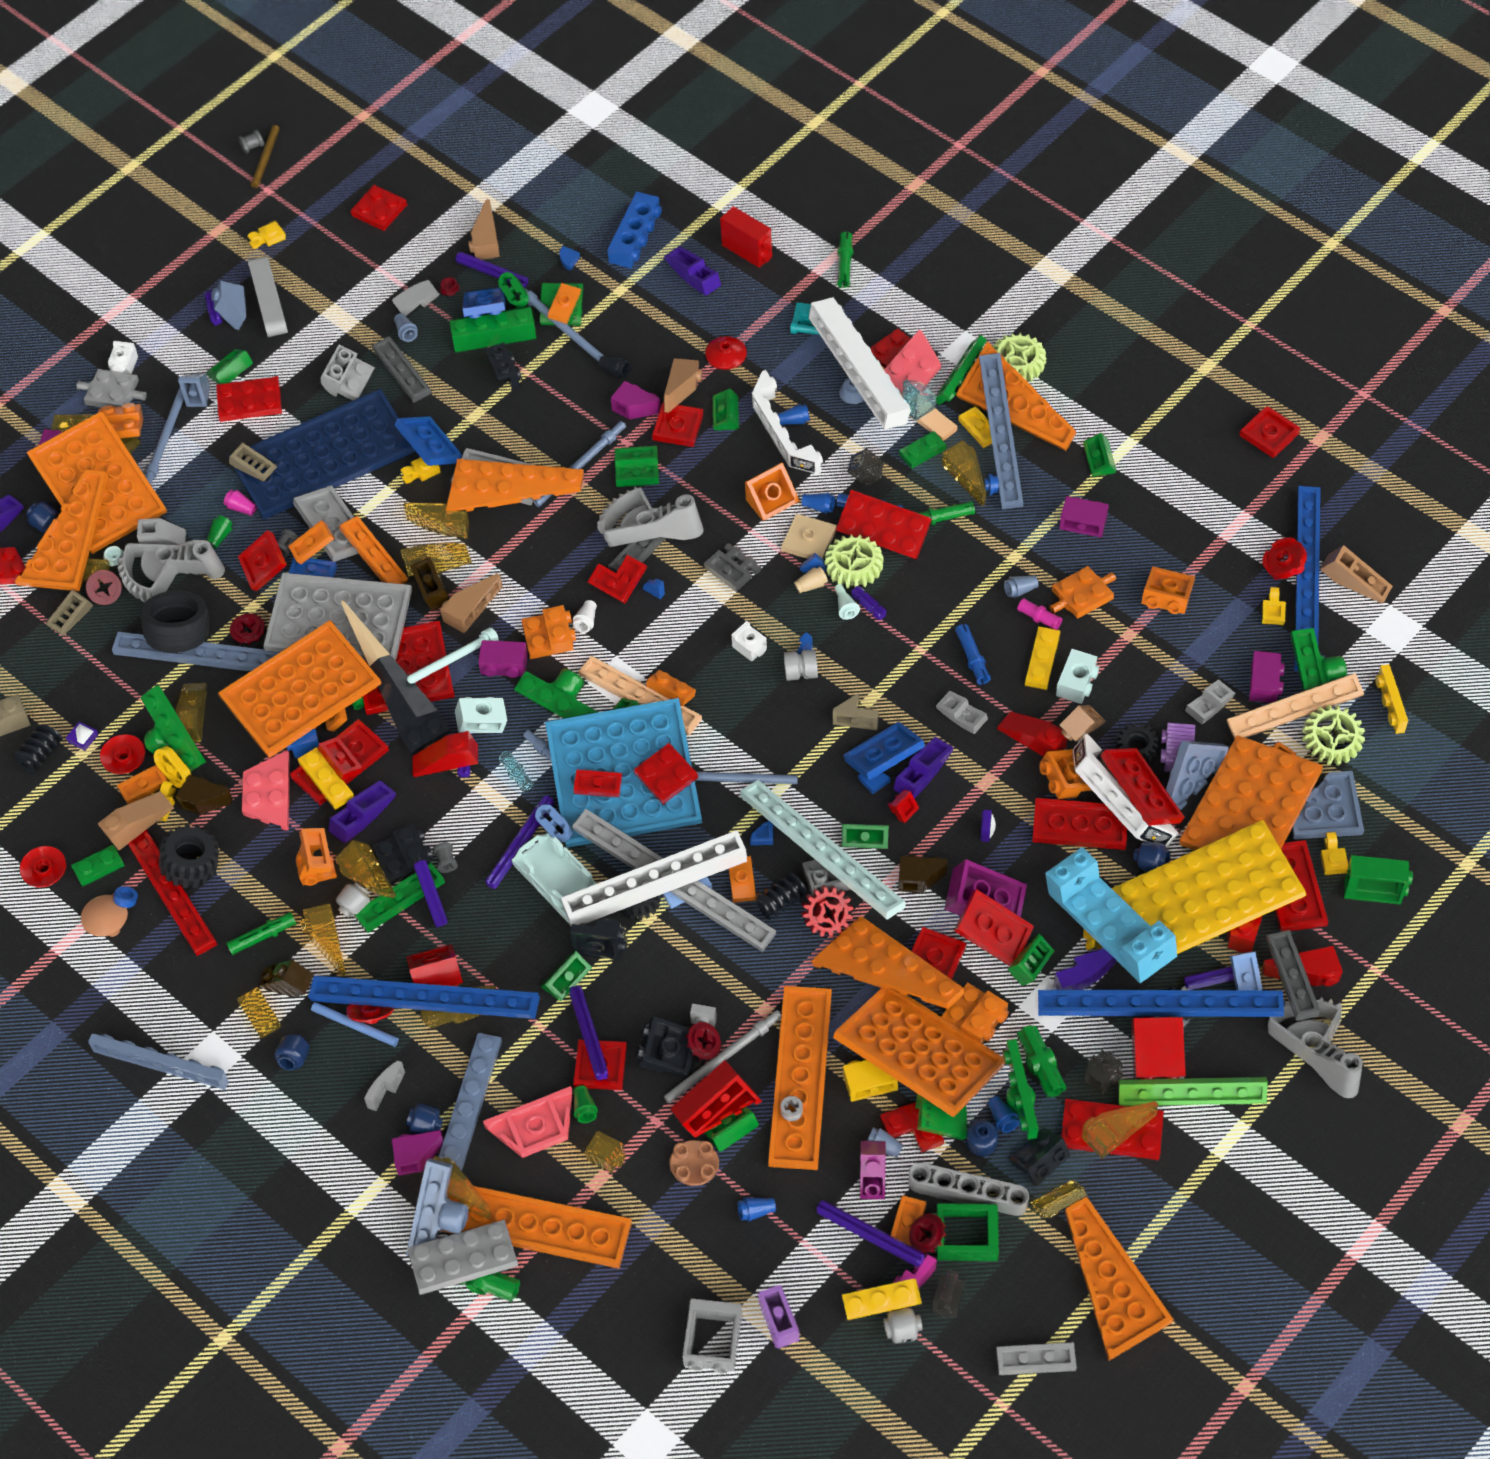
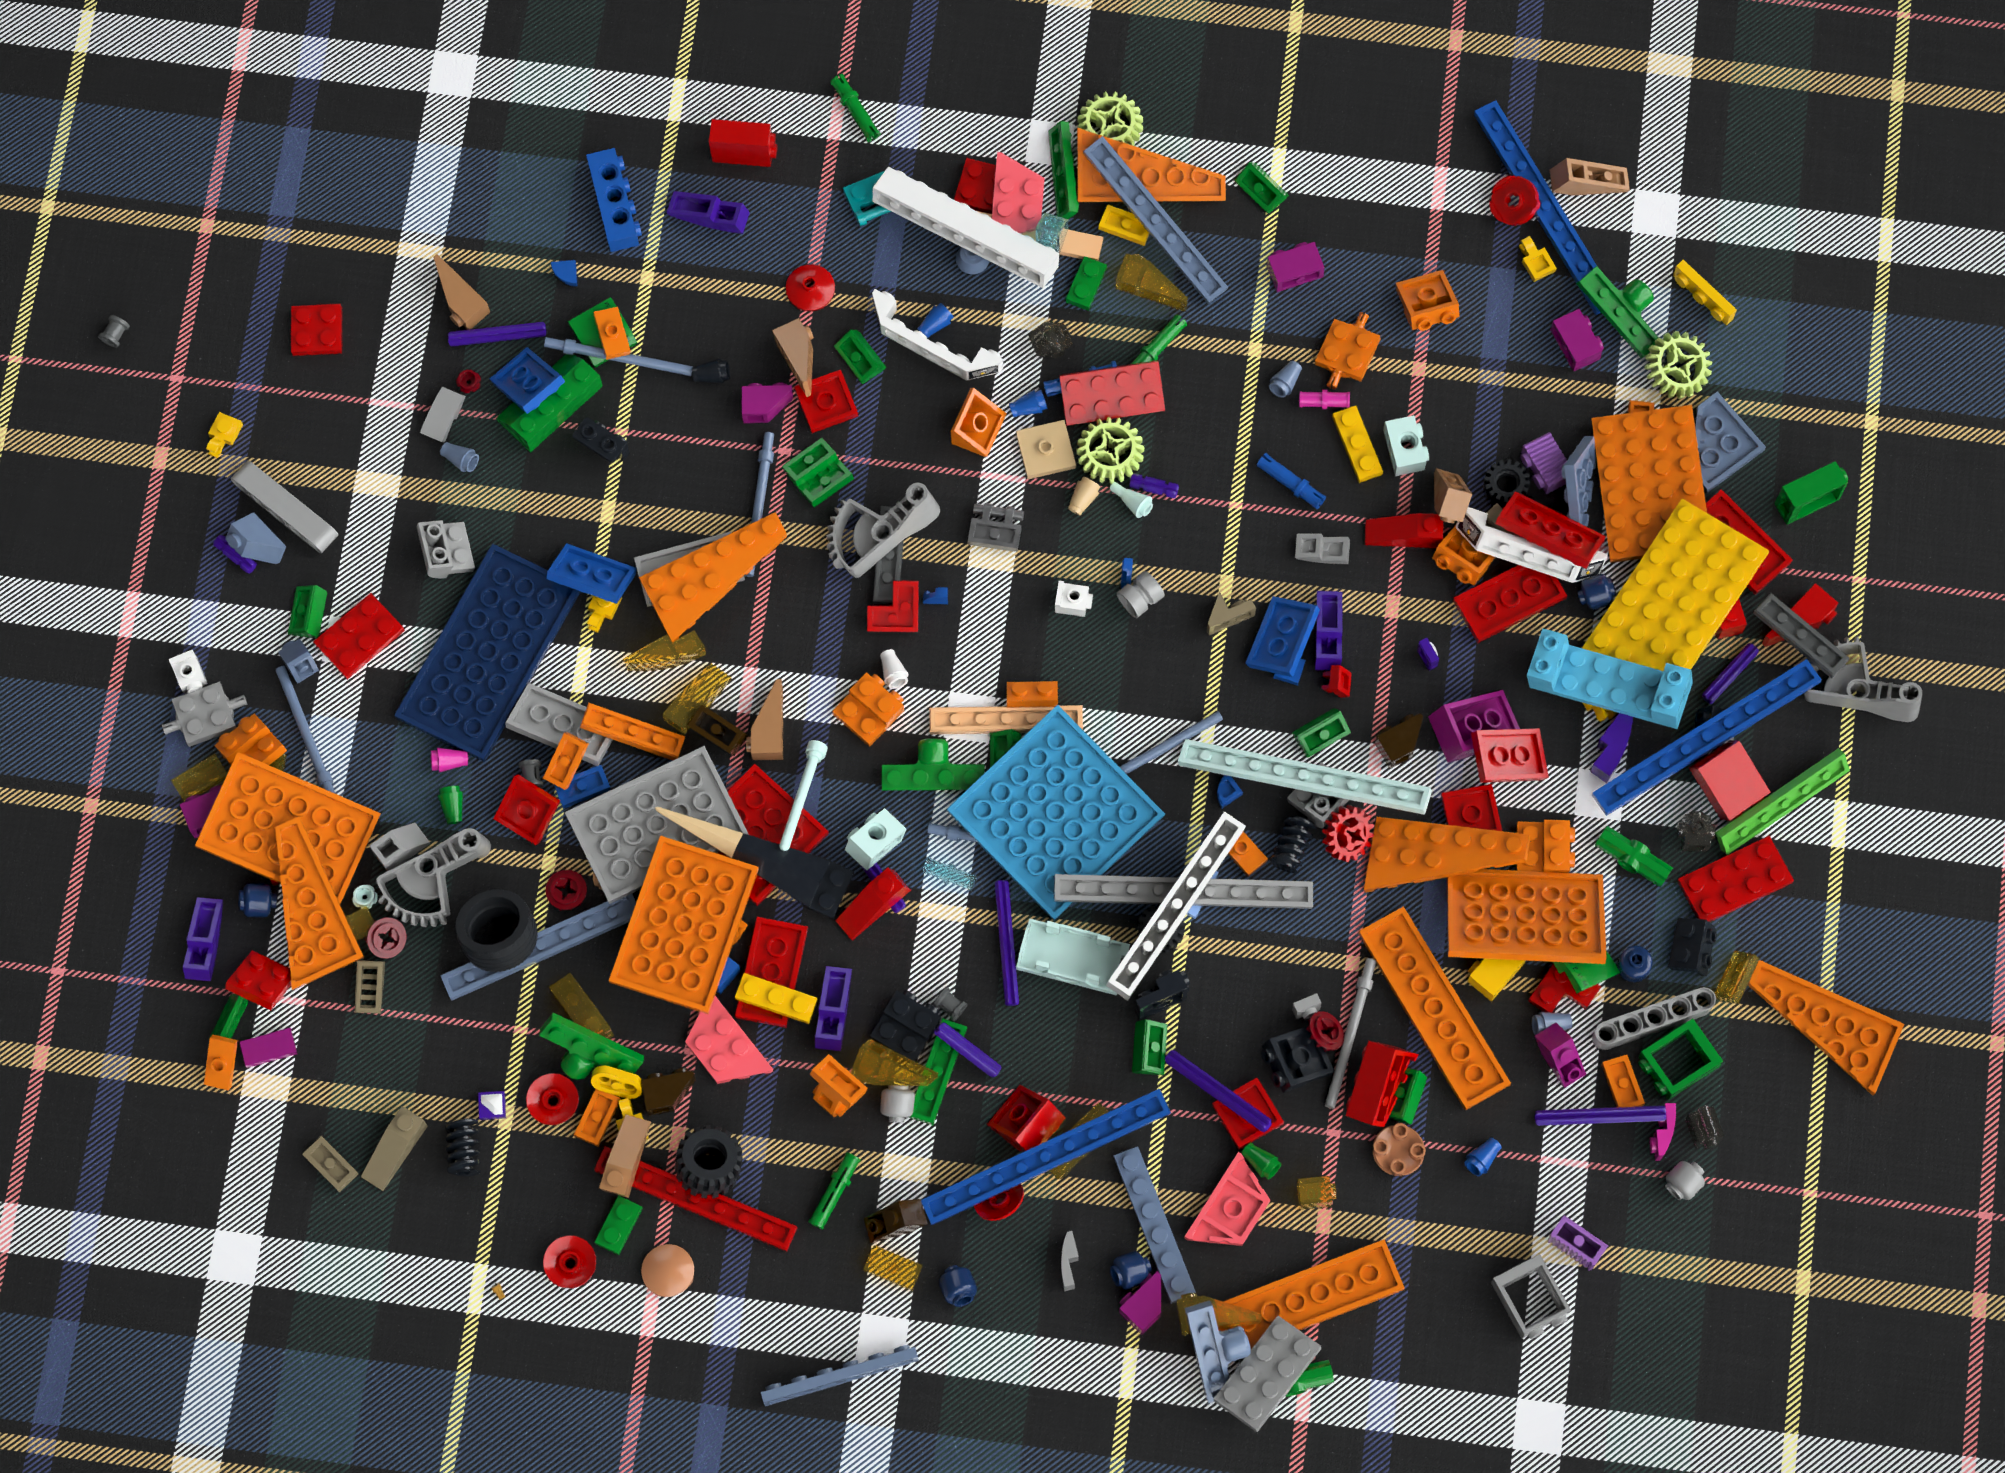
camera: 35 degrees left, 15 degrees up
blue tile [113,886,138,908] -> none
dark tan slope [229,442,277,482] -> none
pearl gold bar [251,125,280,188] -> none
clear yellow slope [300,903,346,976] -> none
medium blue bar [311,1002,399,1047] -> none
red plate [318,737,362,780] -> none
dark grey tile [372,336,431,403] -> none
magenta brick [478,640,528,678] -> none
green beam [498,272,529,308] -> none
medium blue beam [535,804,572,843] -> none
red plate [573,769,623,798] -> none
red plate [634,743,698,805] -> none
light grey bush [781,1096,803,1121] -> none
blue tile [800,553,827,573] -> none
yellow plate [842,1278,922,1320] -> none
dark red gear [909,1214,947,1254] -> none
blue plate [983,474,999,495] -> none
blue cone [988,1096,1019,1133] -> none
light grey plate [996,1342,1077,1375] -> none
green plate [1002,1039,1038,1139] -> none
green slope [1008,934,1055,986] -> none
clear yellow slope [1082,1101,1159,1159] -> none
light grey slope [1185,680,1235,725] -> none
light nougat tile [1227,673,1364,740] -> none
medium blue plate [1230,951,1263,991] -> none
red plate [1240,406,1301,458] -> none
yellow plate [1320,832,1348,875] -> none

